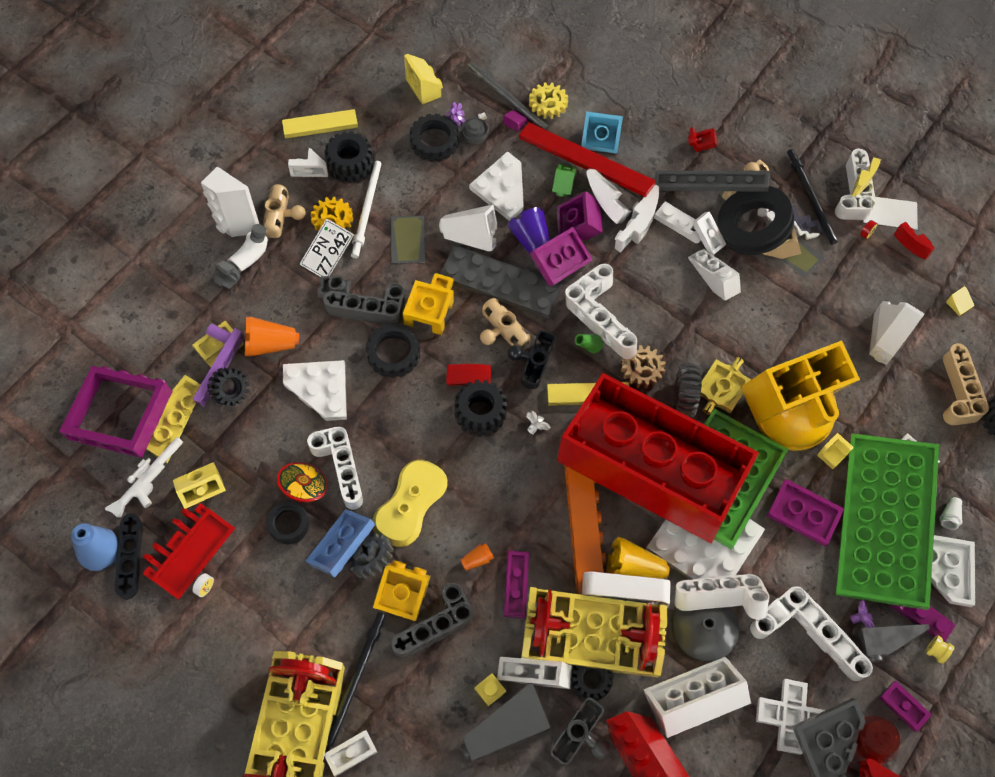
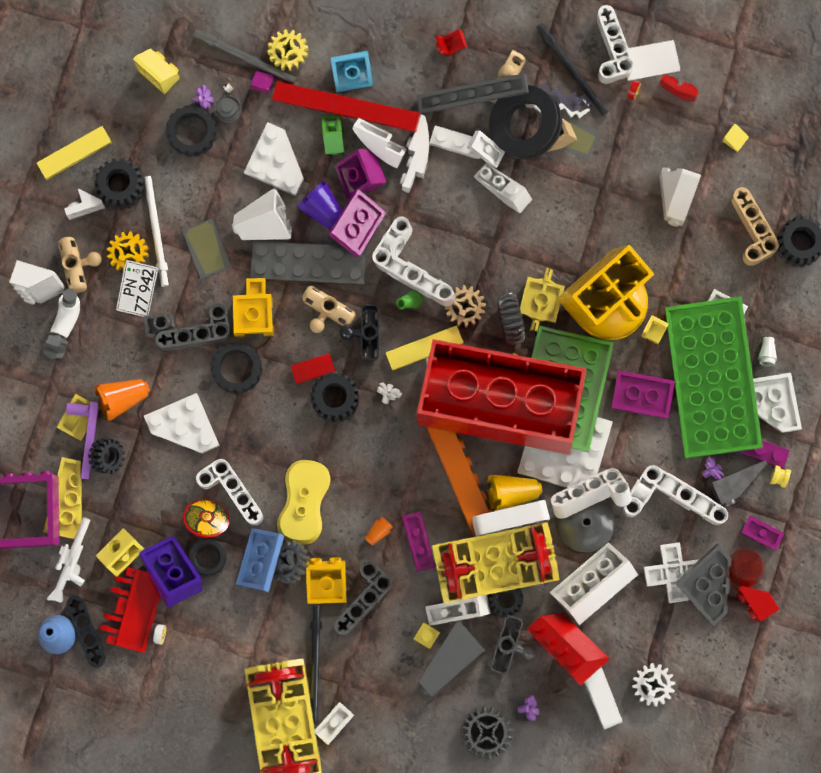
camera: 15 degrees left, 15 degrees up
light yellow slope [852,157,881,196] -> none
none -> dark purple slope [139,536,202,608]

